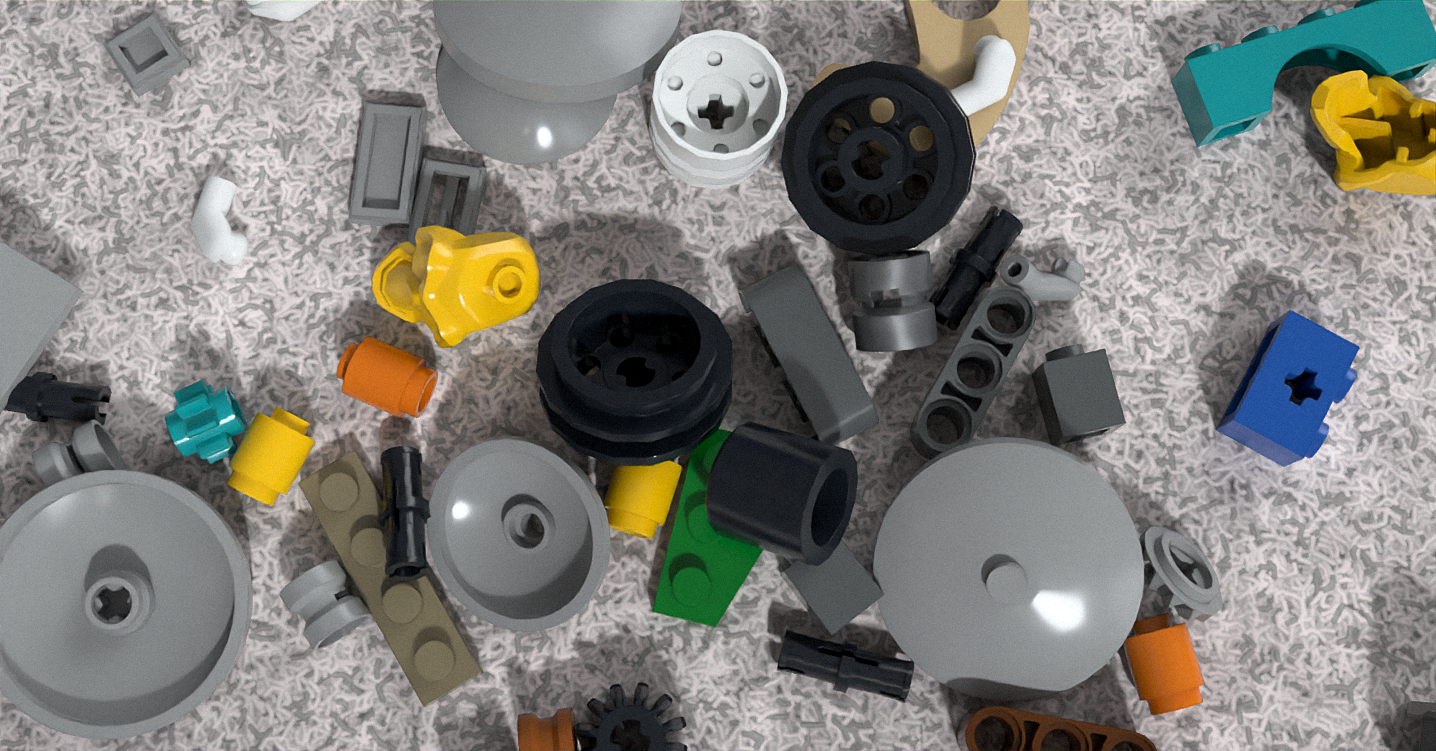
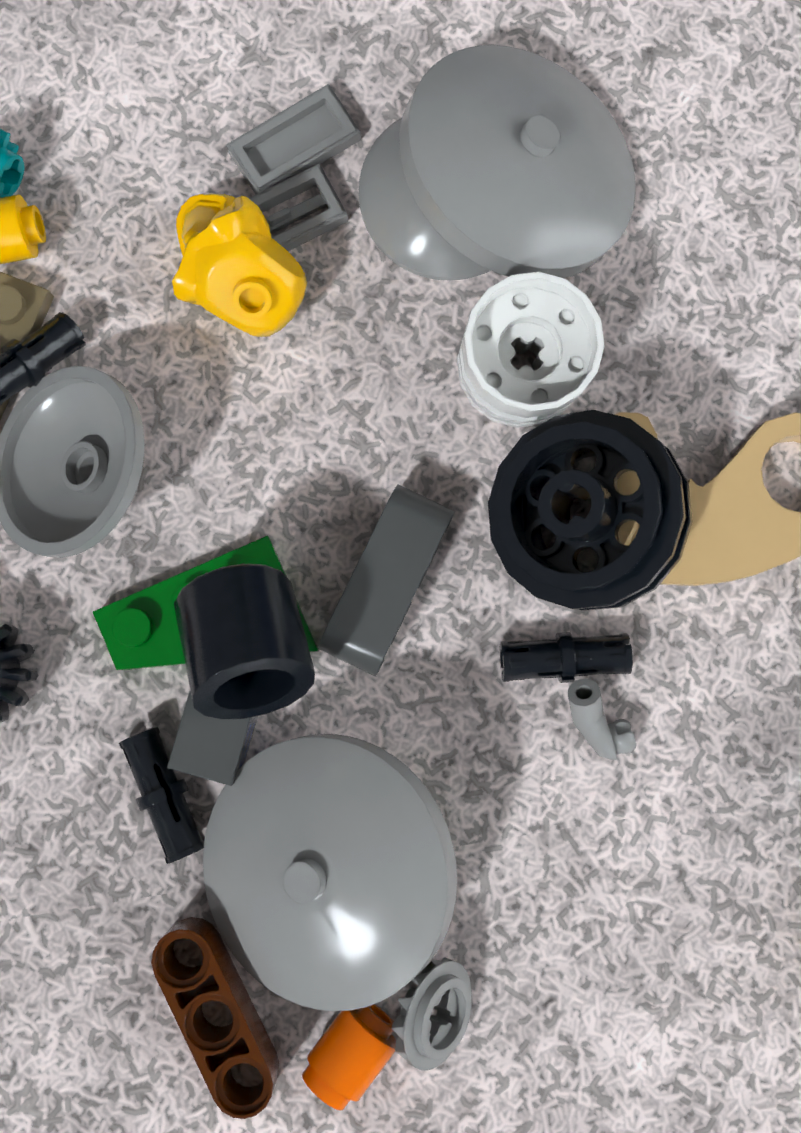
camera: 50 degrees right, 5 degrees up
white arm [191,175,248,266] -> none
orange brick [336,336,438,418] -> none
black wheel [536,279,733,466] -> none
yellow brick [603,459,682,540] -> none
flat silver wheel [847,250,938,352] -> none
dark grey beam [910,286,1036,460] -> none
white arm [950,35,1016,116] -> none
dark grey brick [1031,344,1126,446] -> none
blue brick [1216,310,1360,467] -> none

